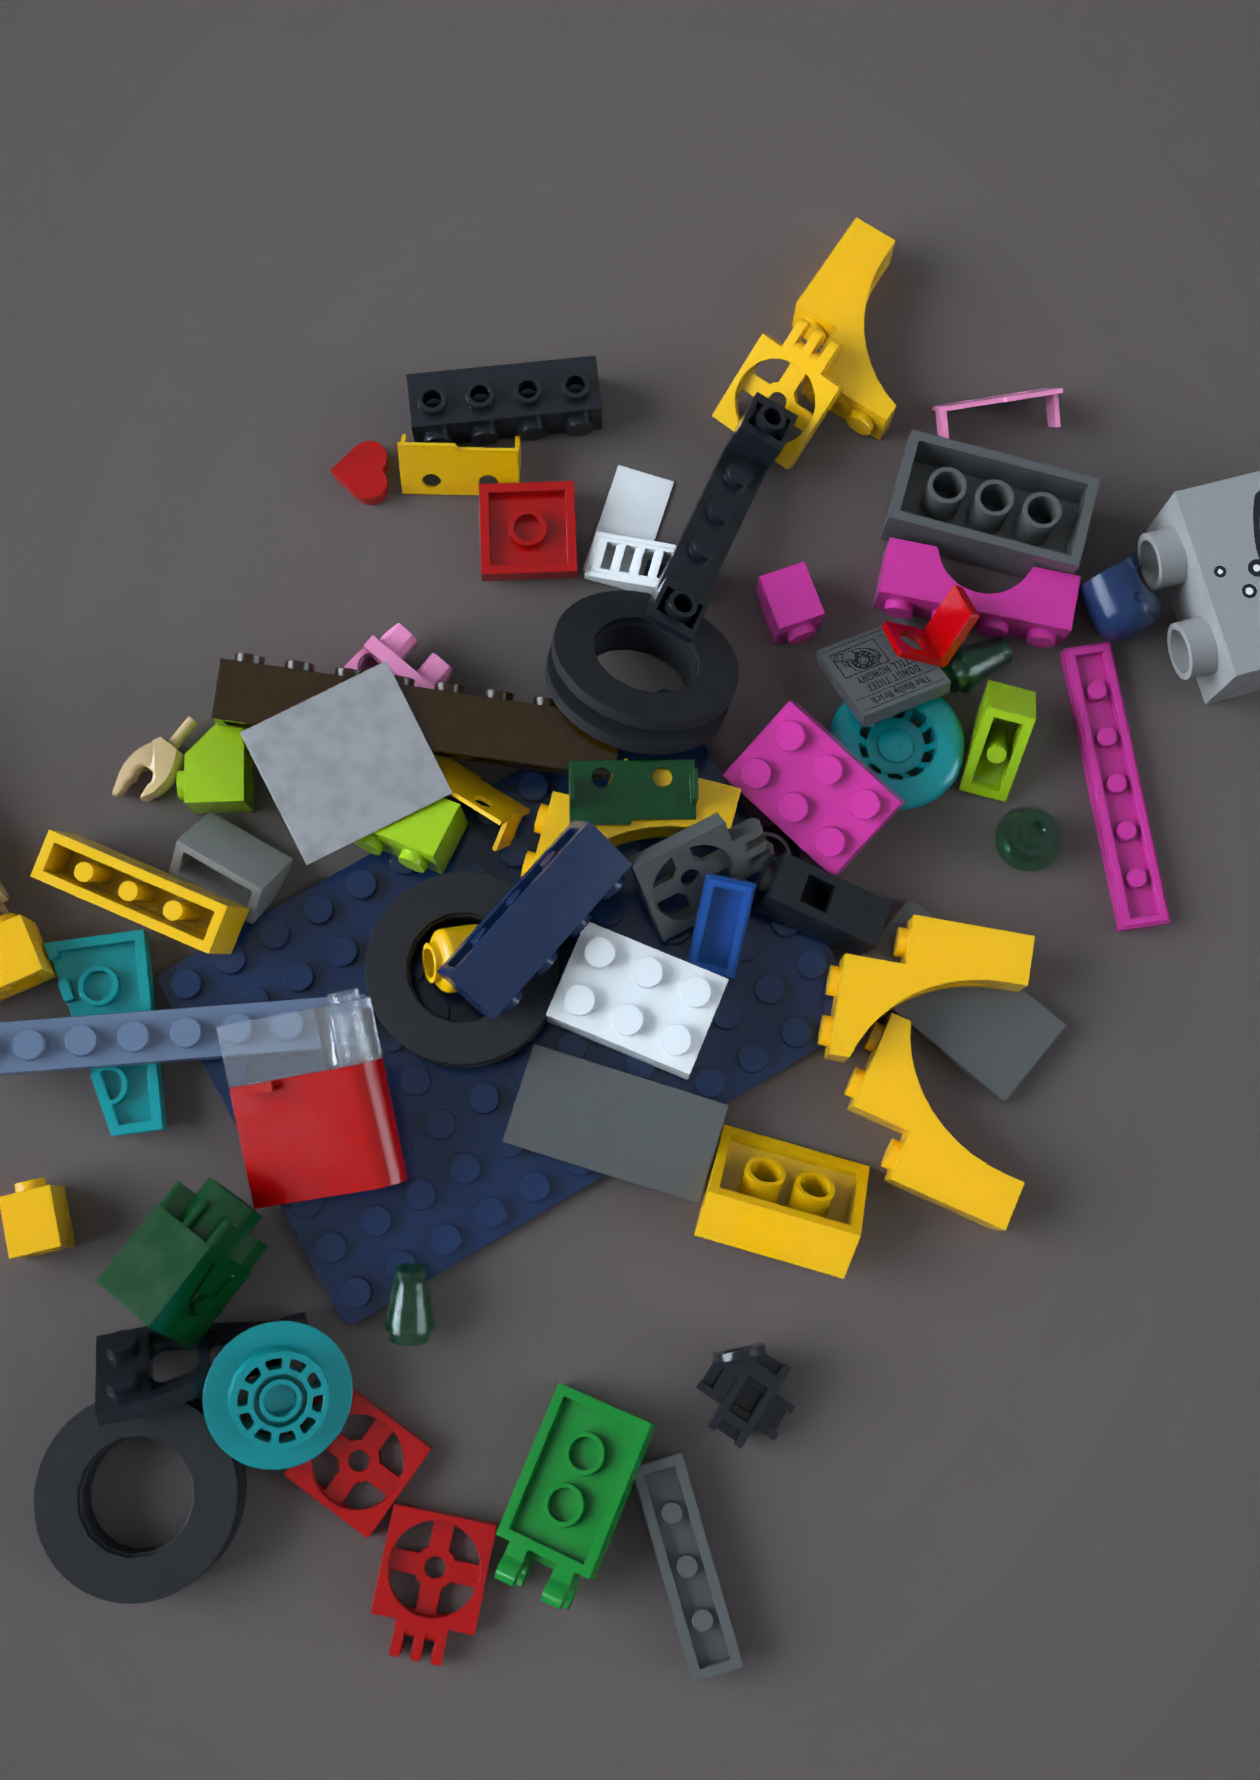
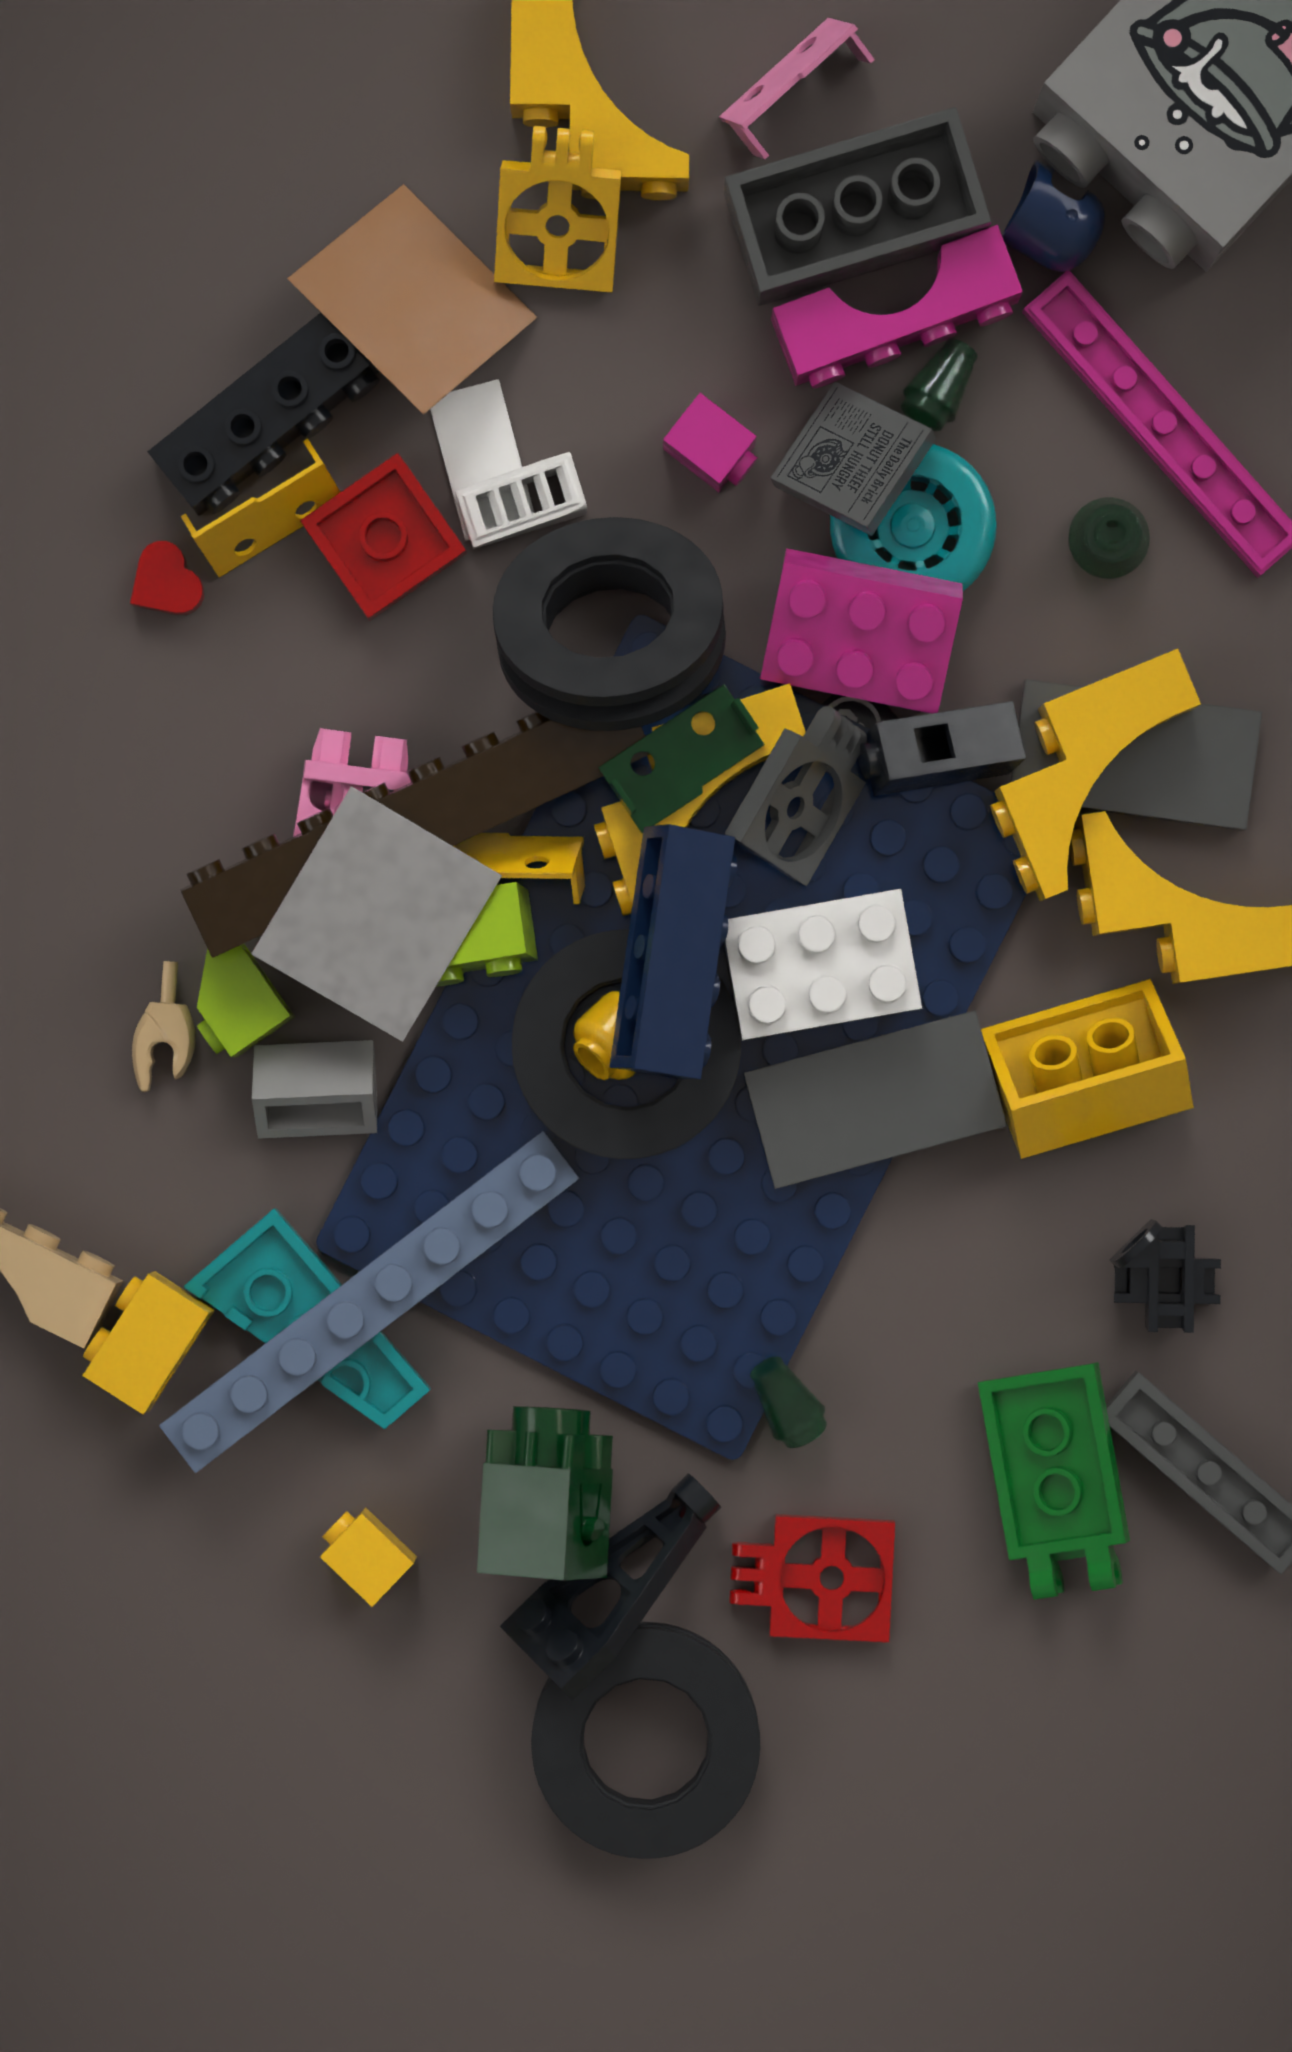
camera: 30 degrees left, 10 degrees up
yellow brick [30,829,250,954] -> none
teal wheel [202,1321,353,1470] -> none
red door [216,988,408,1209] -> none
red piece [370,1501,498,1667] -> none
black slope [645,392,798,644] -> none
blue tile [687,873,756,979] -> none
red bracket [882,585,979,668] -> none
lime slope [958,680,1036,802] -> none
none -> medium nougat sticker [287,184,537,415]

